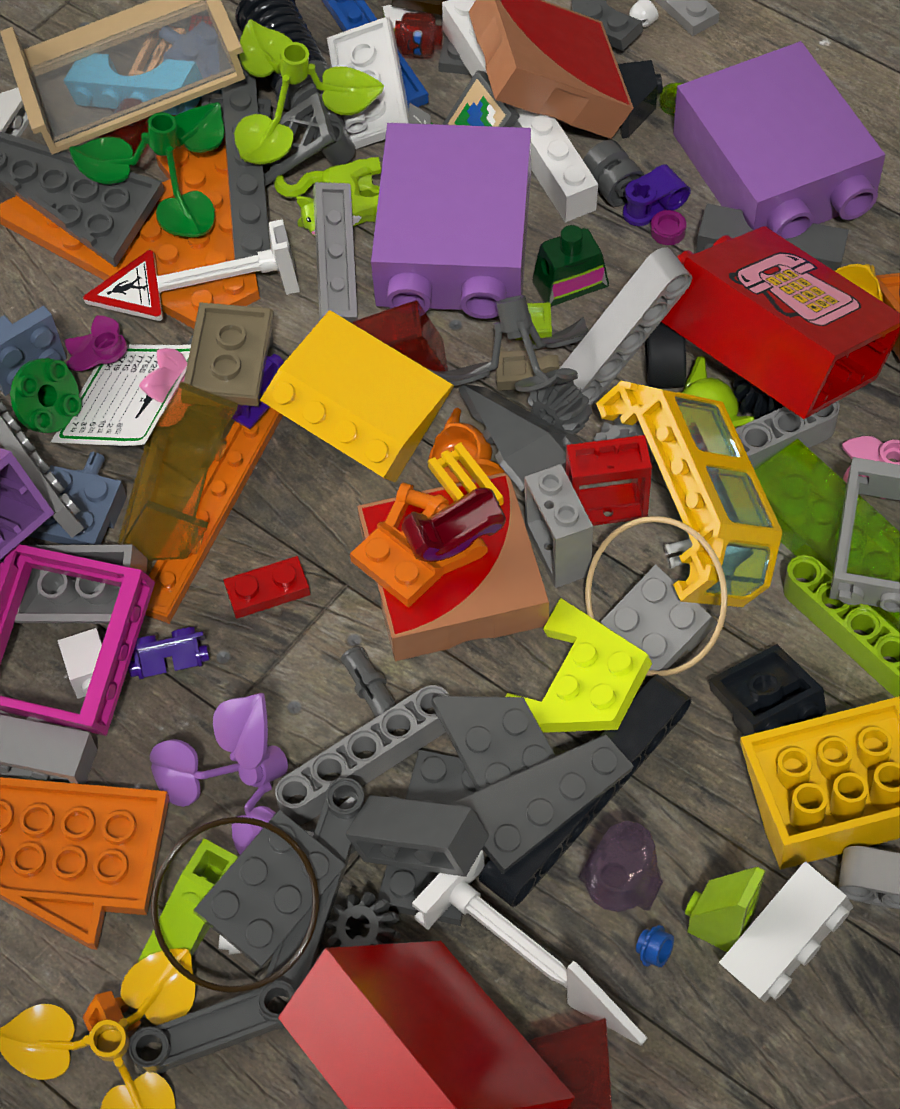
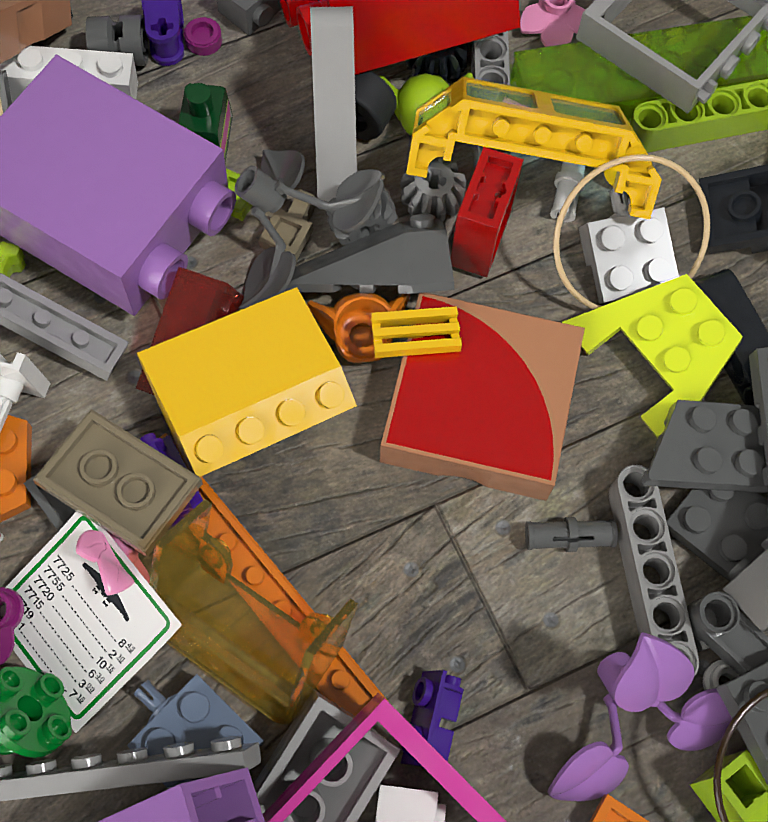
camera: 70 degrees left, 10 degrees up
red plate [223,556,311,619] -> none
orange plate [350,482,488,608] -> none
dark red animal [401,488,506,562] -> none
light grey window [524,464,593,588] -> none

